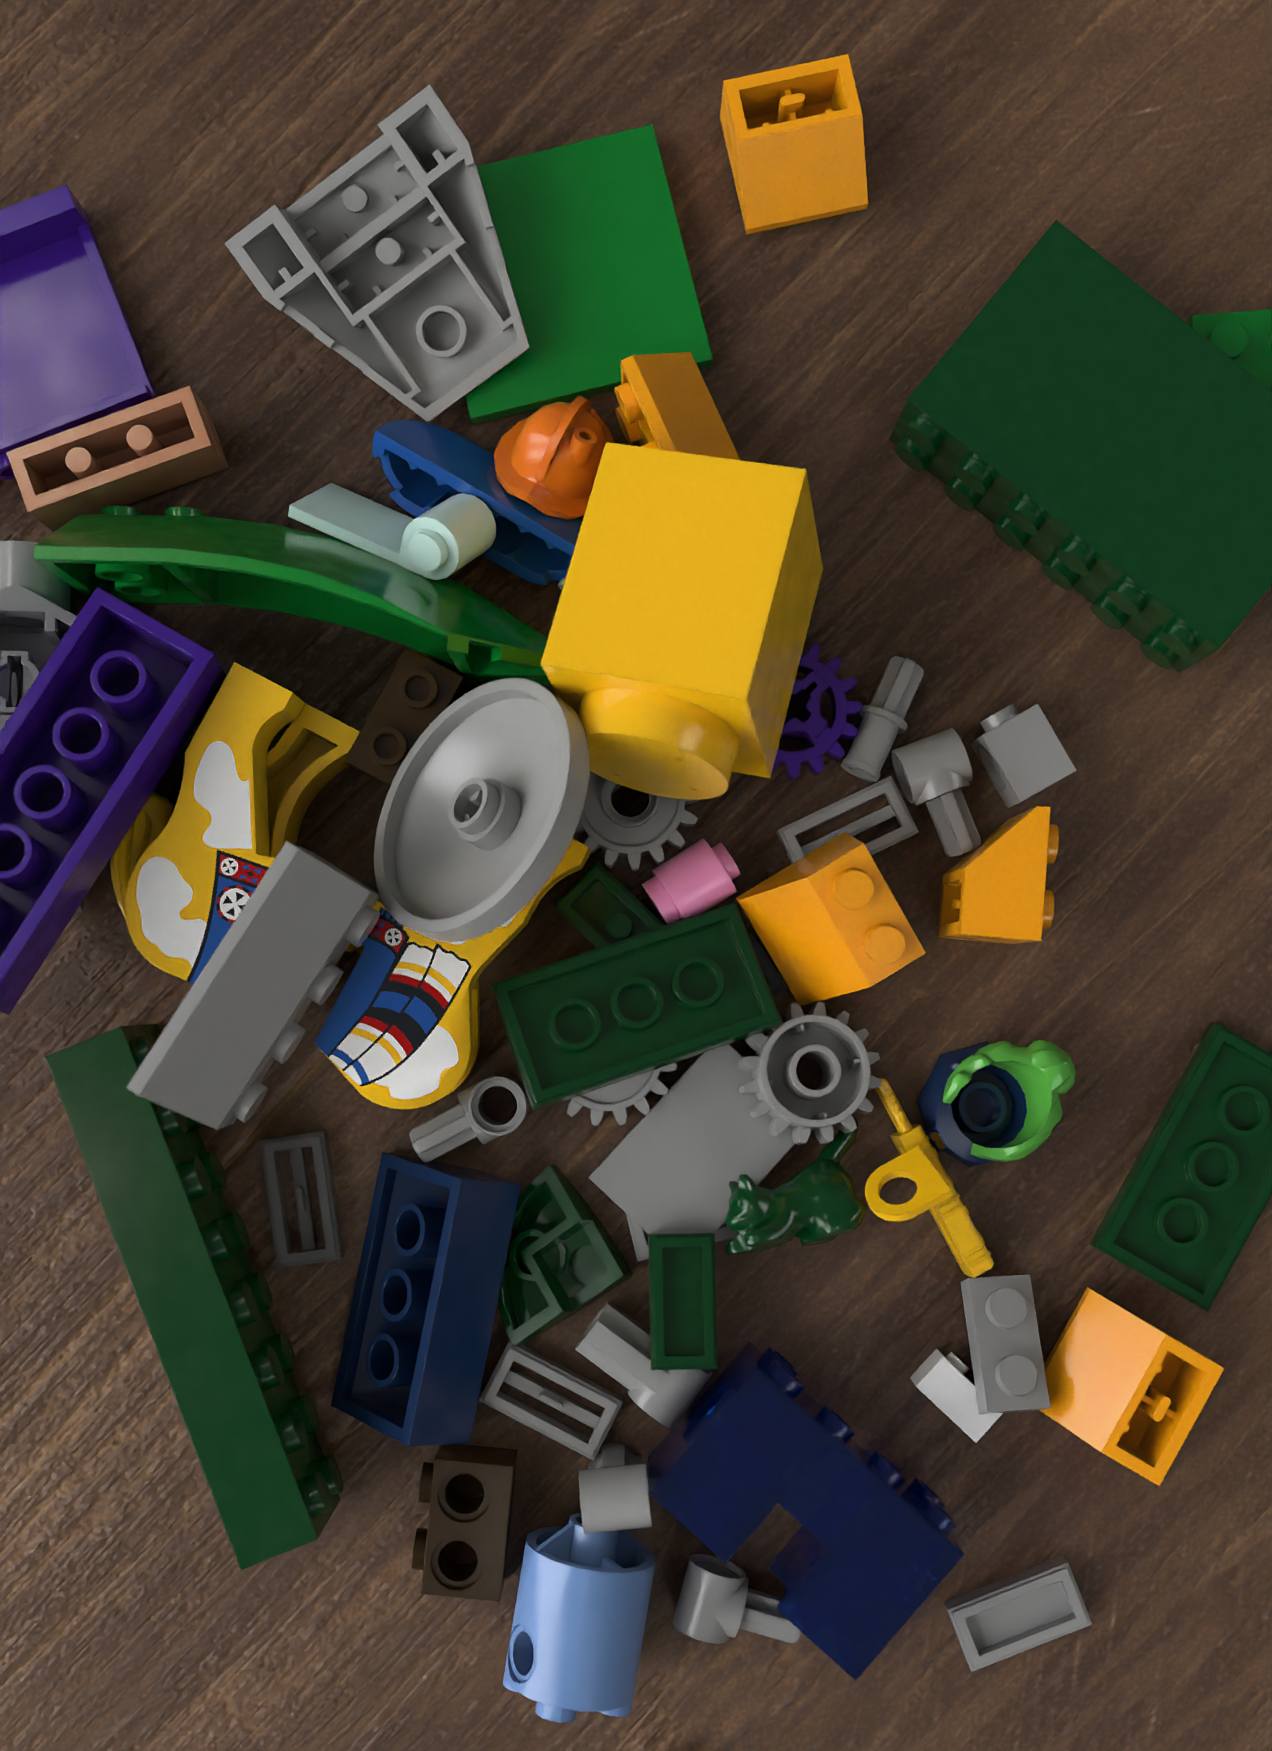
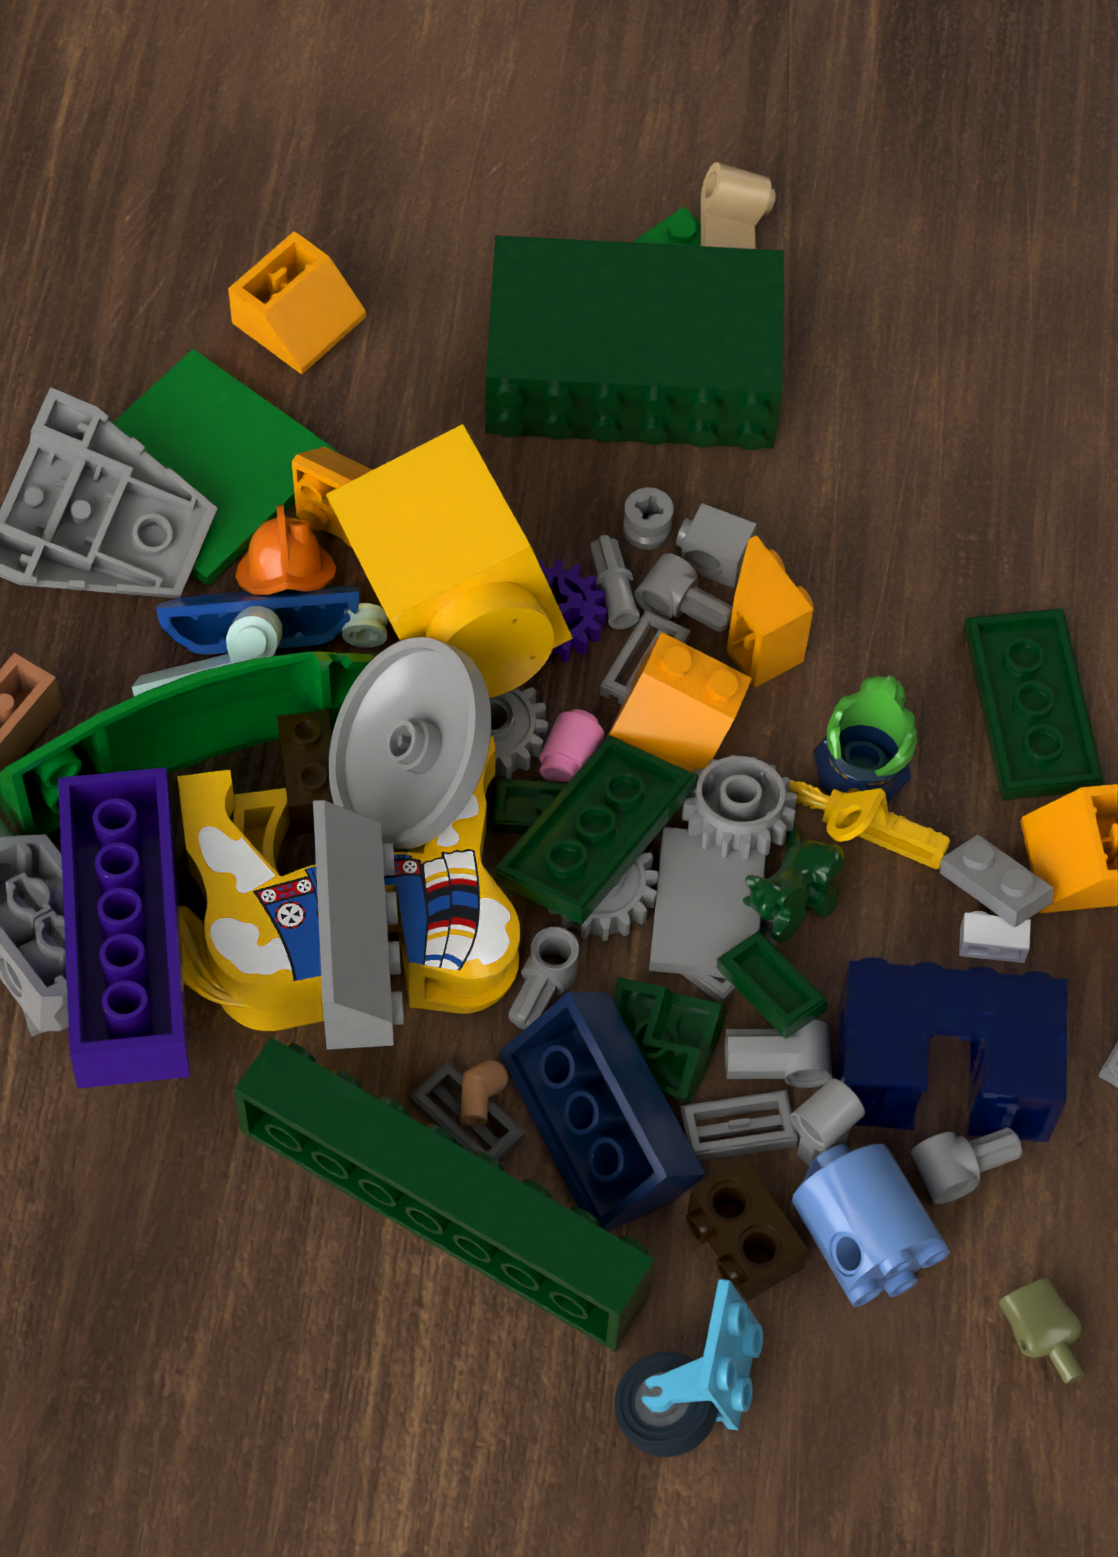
camera: 40 degrees left, 25 degrees down
none -> medium nougat arm [460,1060,509,1127]
none -> plate [614,1279,763,1457]
none -> light grey wheel [623,487,674,550]

